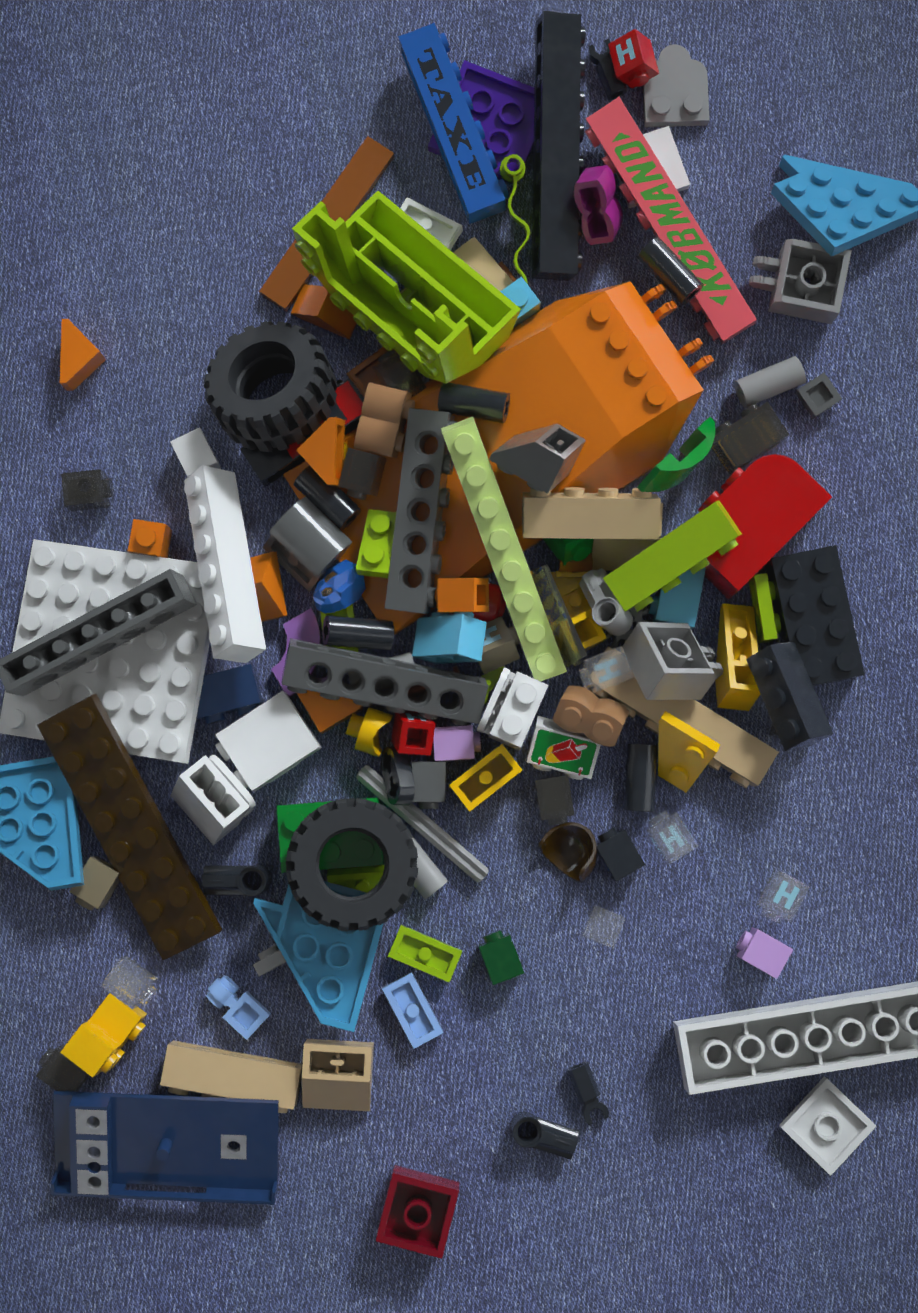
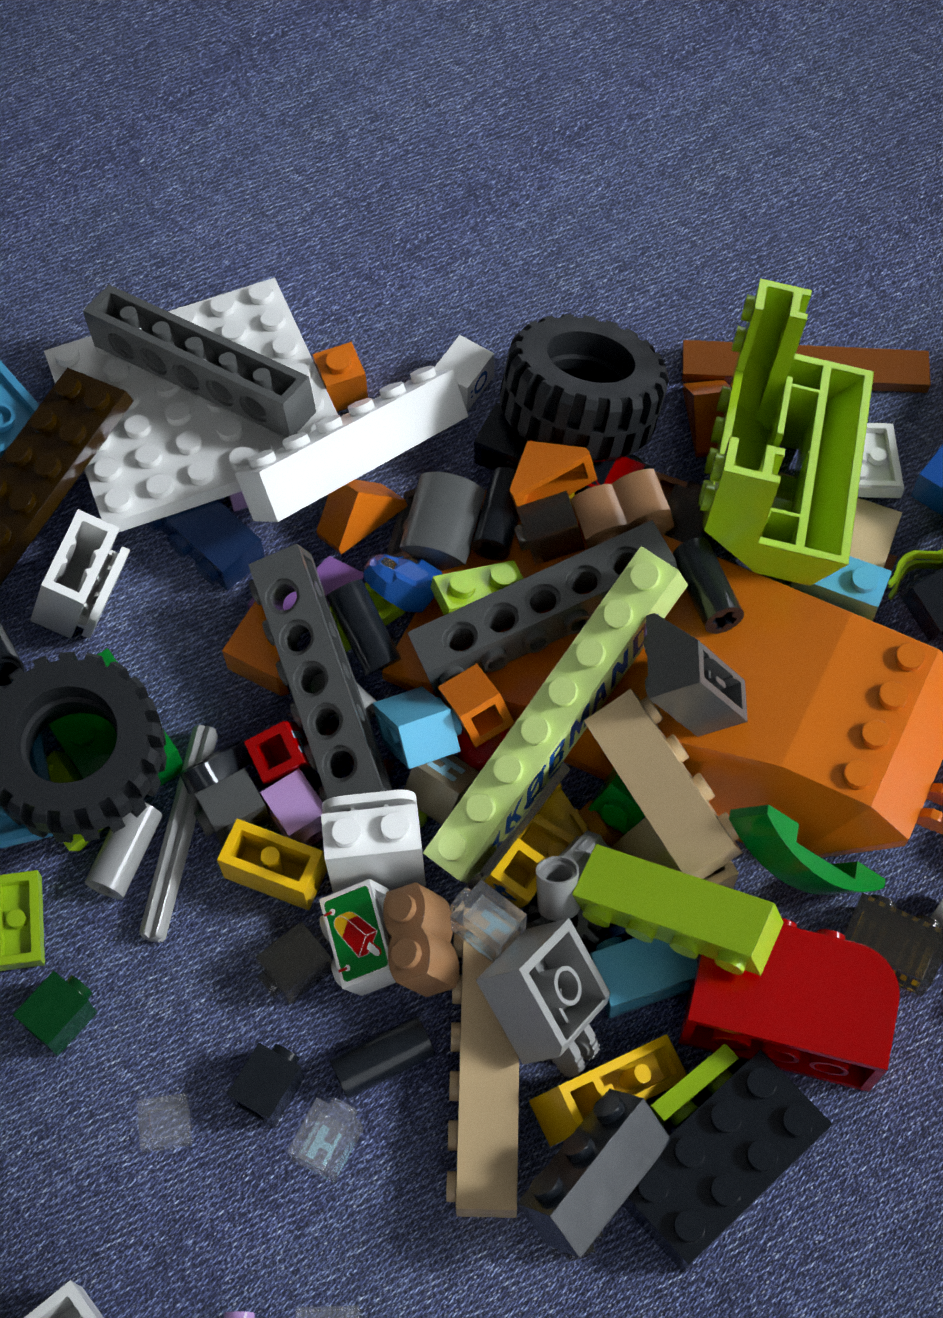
camera: 60 degrees right, 20 degrees down
orange slope [60,319,106,391] -> none
clear smoke brick [61,469,114,512] -> none
white brick [215,691,322,792] -> none
yellow piece [346,707,393,757] -> none
dark brown helmet [538,822,597,883] -> none
yellow wing [658,711,720,793] -> none

